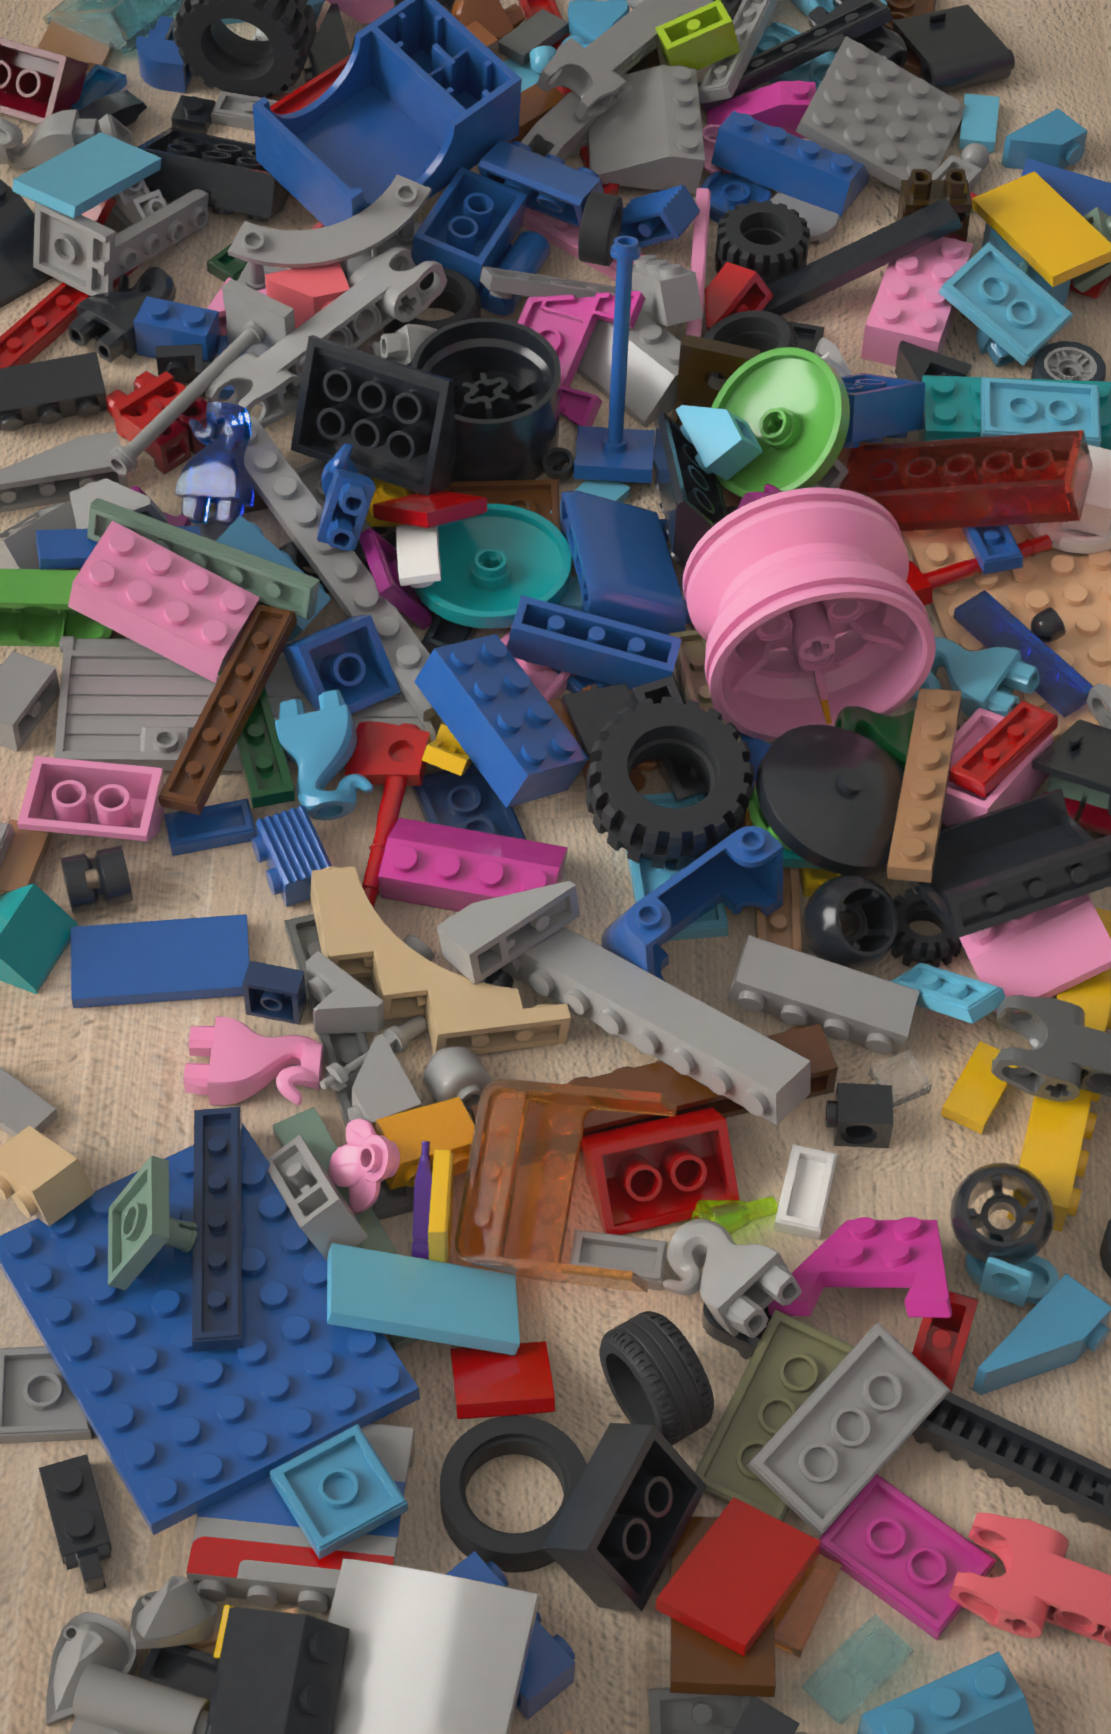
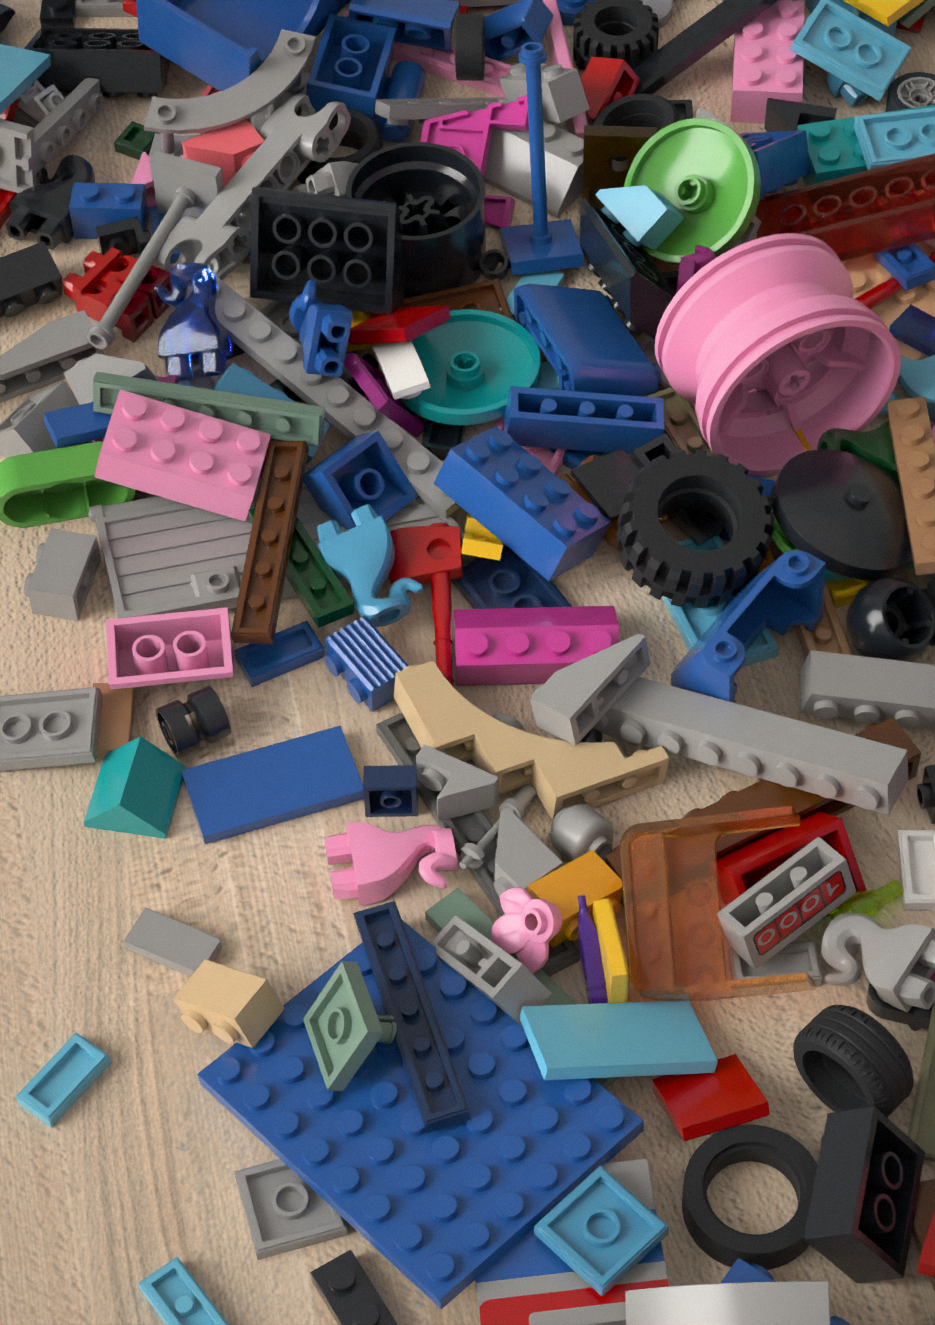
camera: 10 degrees left, 0 degrees up
none -> light grey brick [717,837,856,970]

